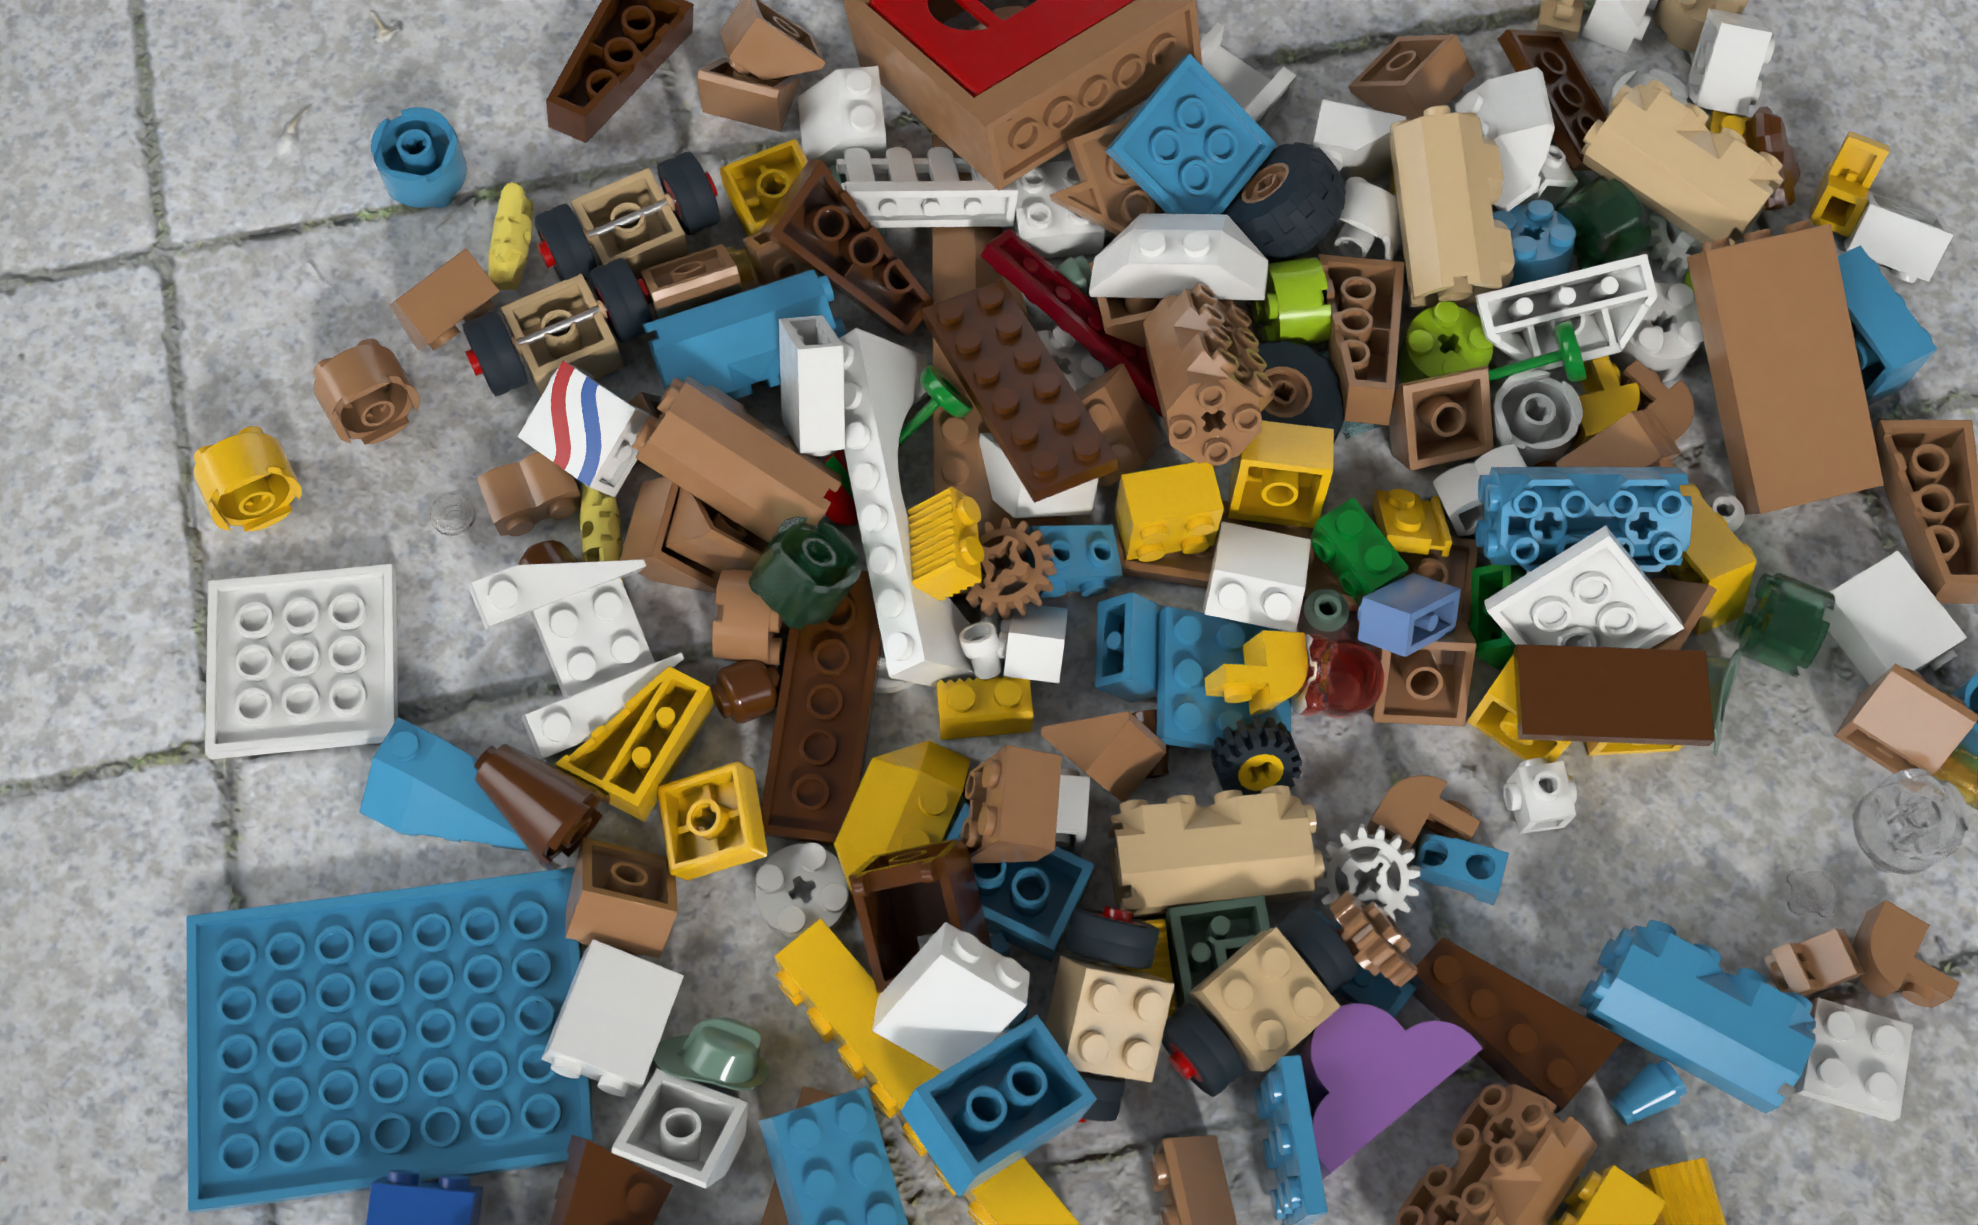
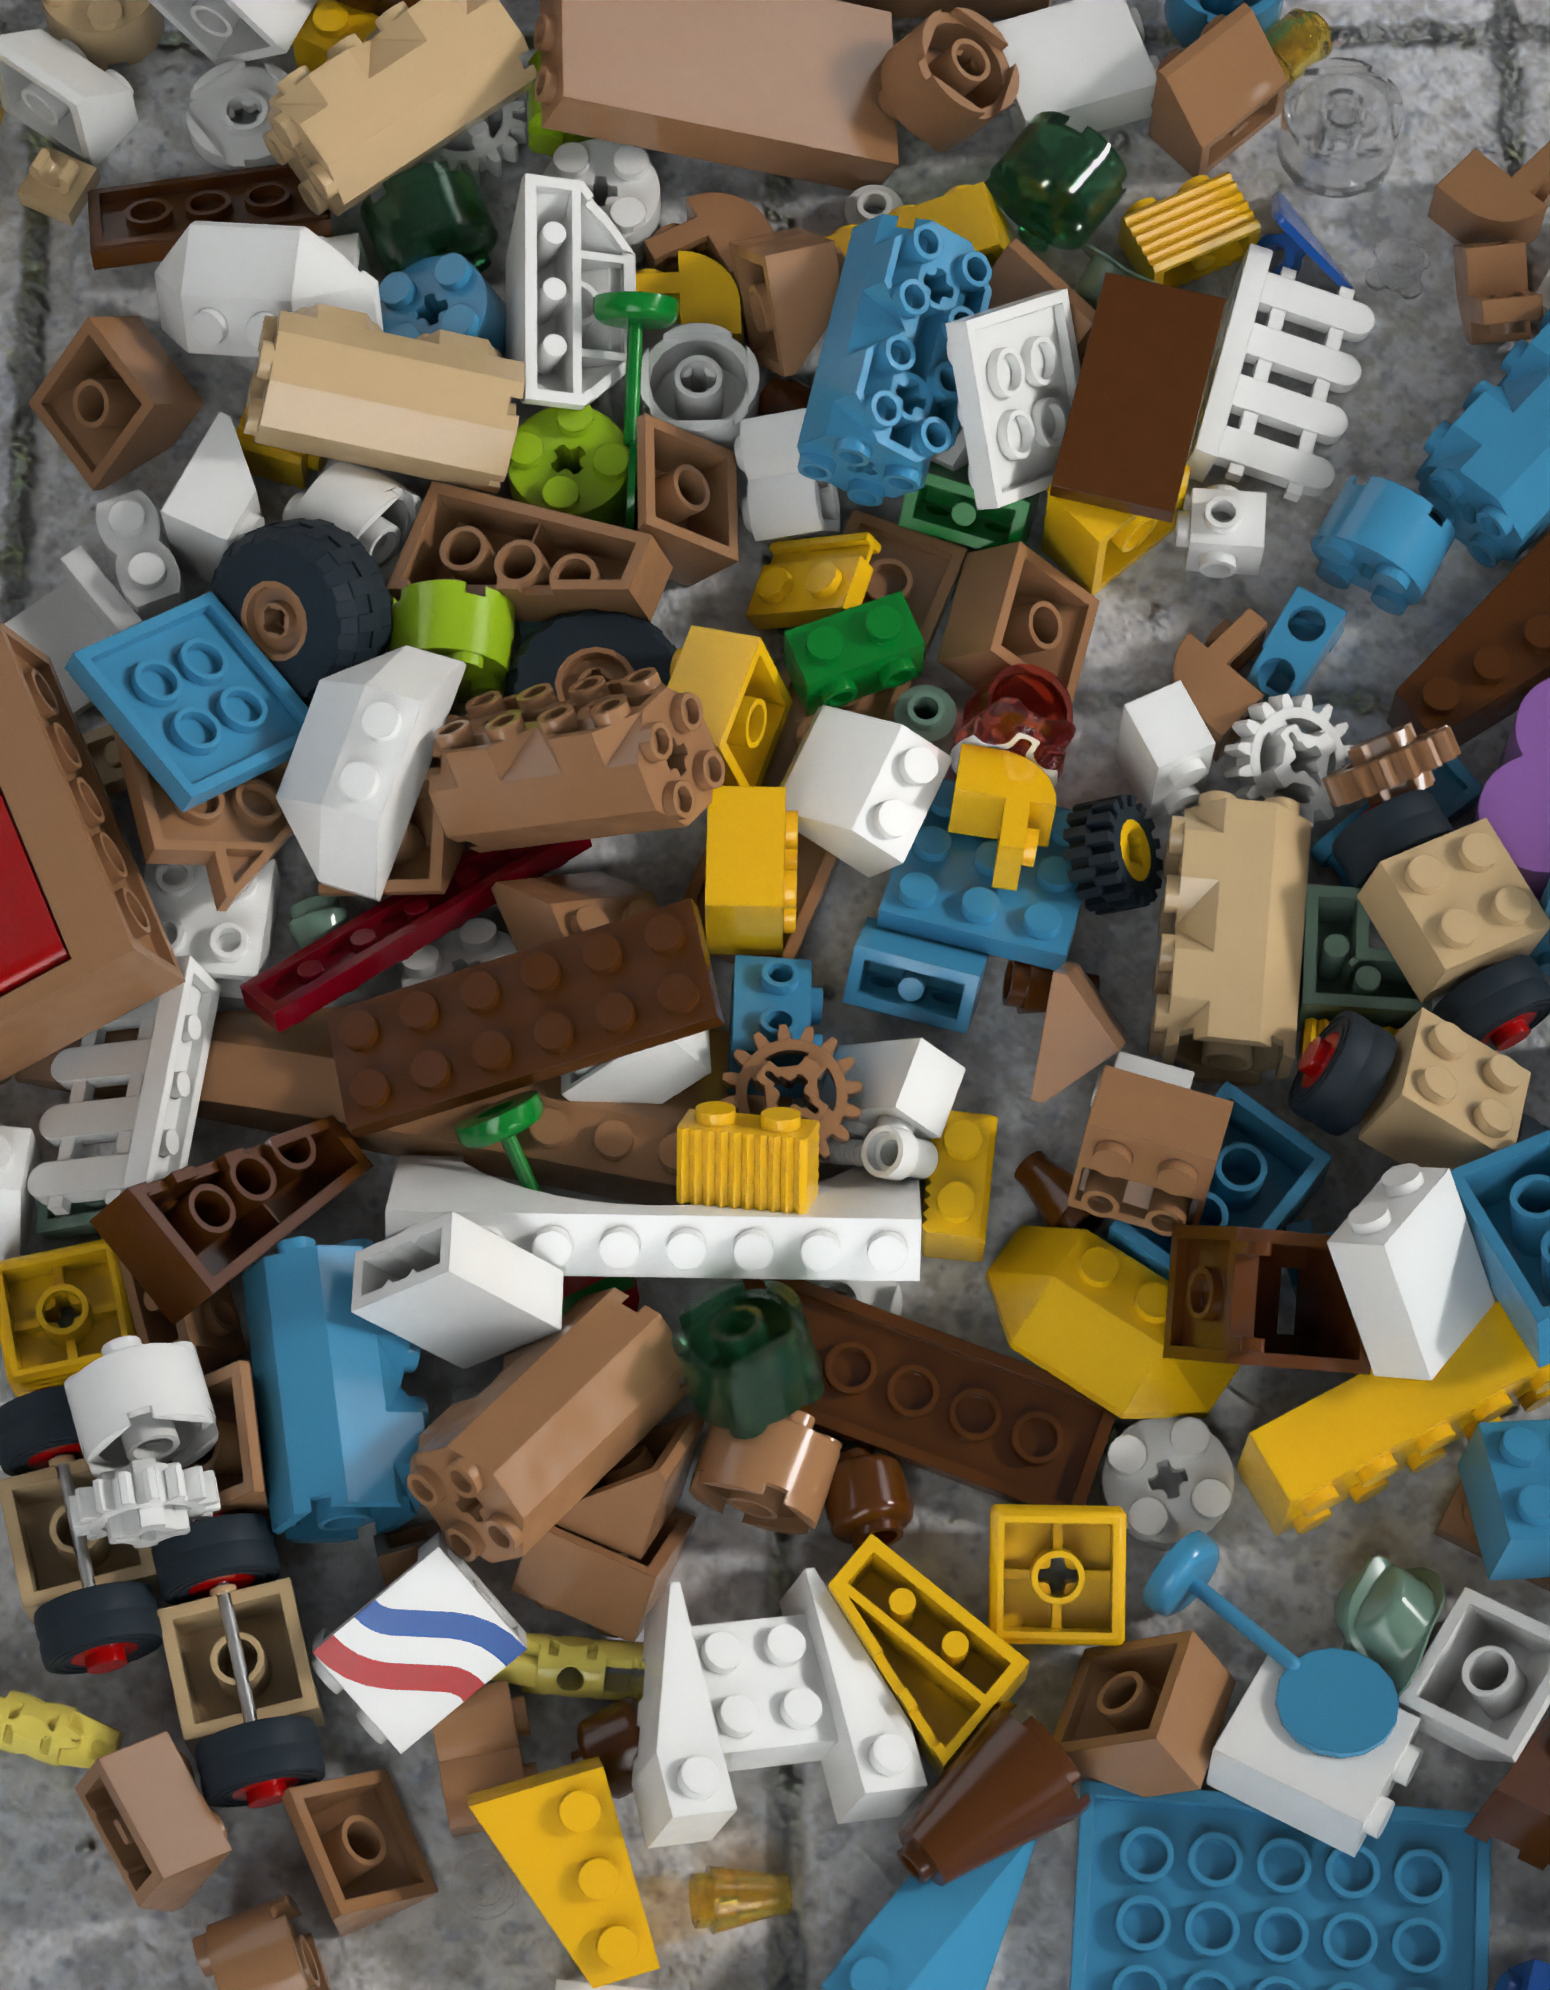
camera: 75 degrees left, 0 degrees up
medium blue brick [1357,573,1461,657] -> none
none -> white brick [64,1335,219,1479]
none -> white gear [68,1458,221,1548]
none -> white brick [96,489,188,621]
none -> medium nougat slope [281,1768,439,1938]
none -> yellow wedge [466,1756,660,1989]
none -> clear yellow cone [689,1865,792,1935]
none -> medium nougat brick [878,7,1019,152]
none -> white brick [1115,680,1216,819]
none -> yellow brick [1118,172,1261,288]
none -> dark azure piece [1142,1530,1399,1759]
none -> white fence [1187,243,1375,503]
none -> blue piece [1256,191,1353,289]
none -> dark azure brick [1311,475,1456,615]

